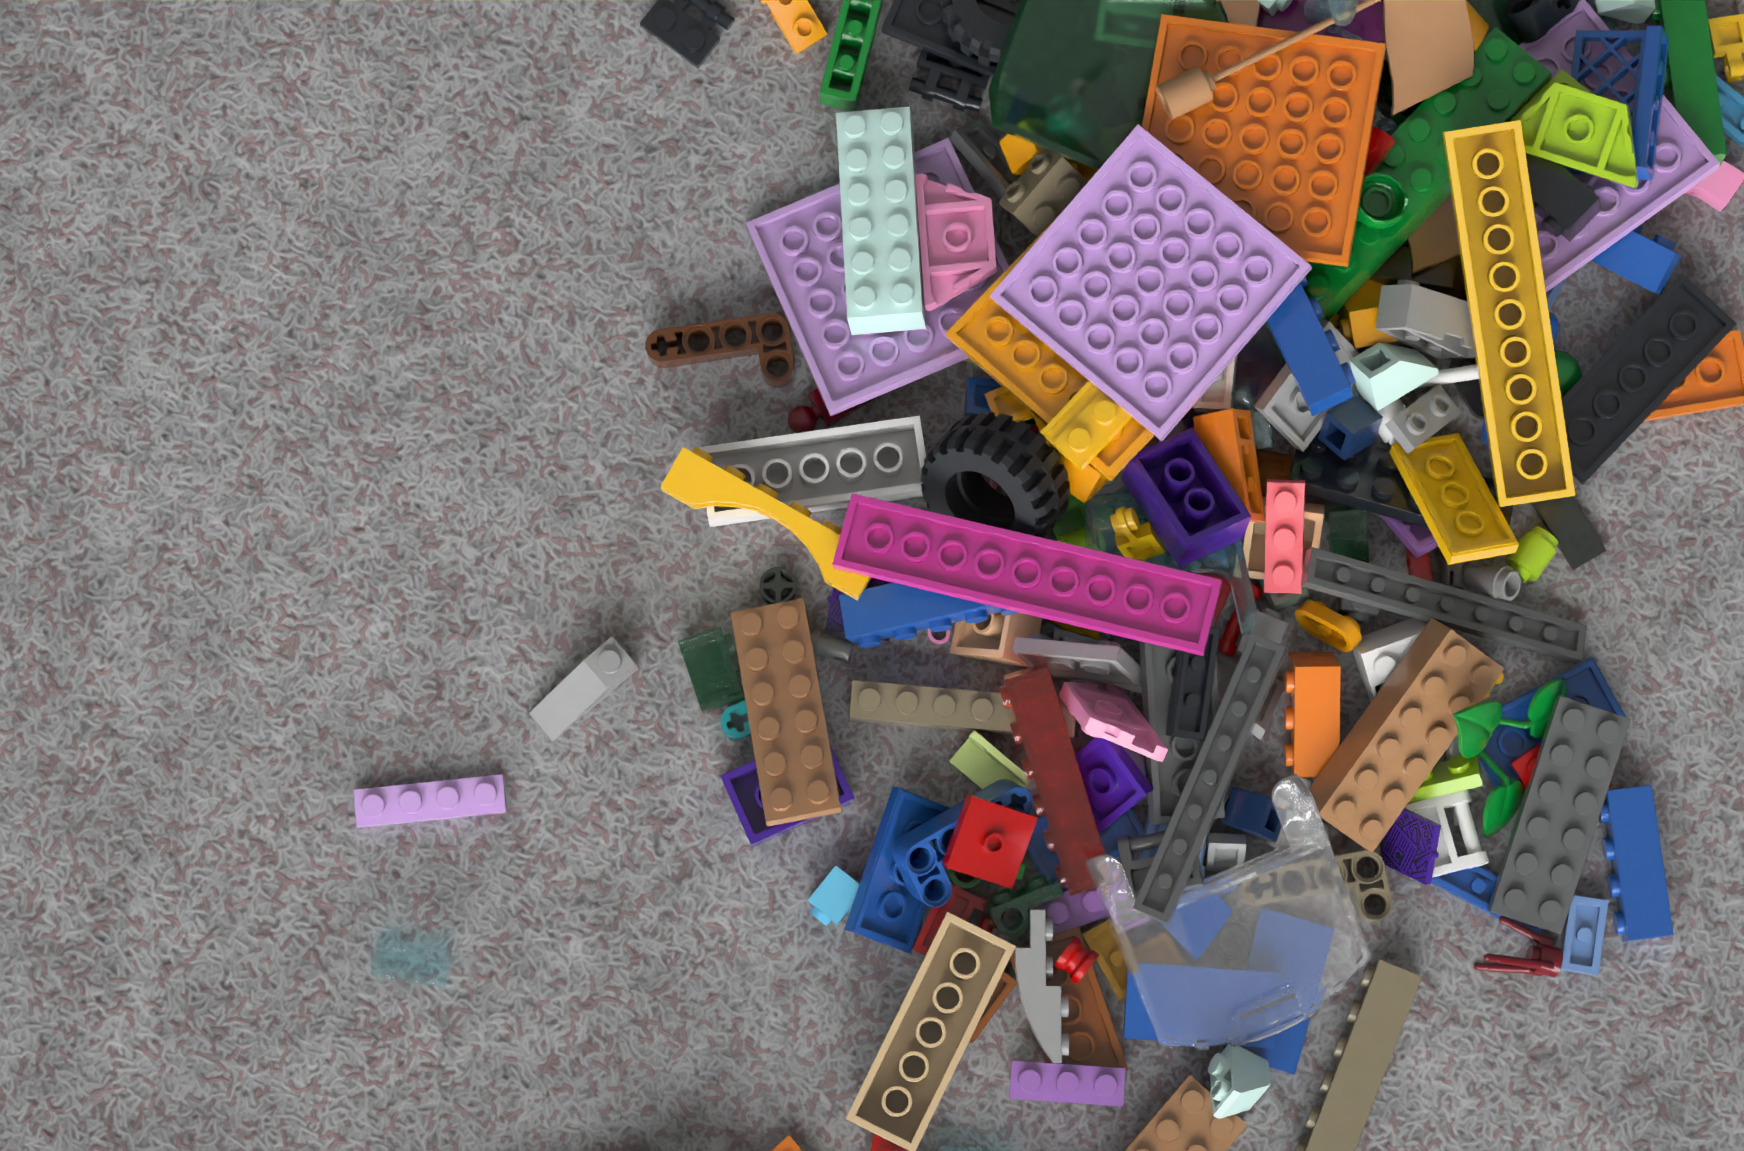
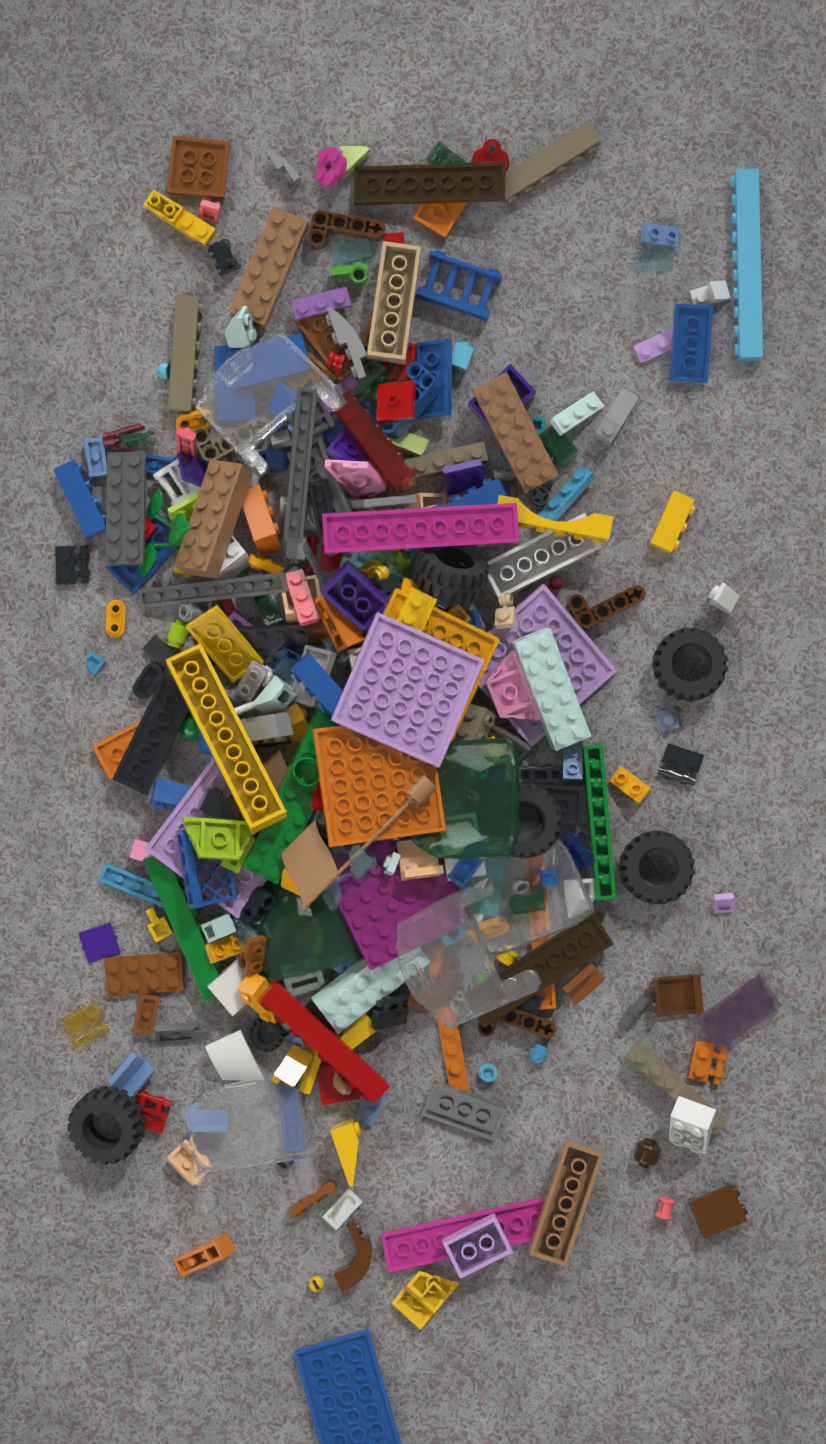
camera: 160 degrees right, 5 degrees up
none -> black plate [55,545,91,585]
none -> dark azure tile [87,650,106,677]
none -> light orange plate [105,600,127,638]
none -> clear green plate [121,431,156,448]
none -> black plate [133,663,163,699]
none -> medium azure hinge [156,363,171,379]
none -> coral plate [175,427,197,458]
none -> light orange plate [176,409,214,431]
none -> bright green plate [330,262,369,287]
none -> blue fence [416,250,503,322]
none -> dark purple plate [443,459,484,496]
none -> tan plate [495,592,517,629]
none -> dark azure plate [537,466,595,521]
none -> light aqua plate [550,391,604,436]
none -> medium blue plate [562,743,583,782]
none -> medium blue plate [640,222,680,248]
none -> yellow brick [649,490,695,554]
none -> black tyre [652,627,728,702]
none -> sand blue plate [657,709,680,731]
none -> blue plate [668,303,714,383]
none -> white slope [689,280,731,305]
none -> white slope [708,582,740,614]
none -> medium azure brick [730,169,763,361]

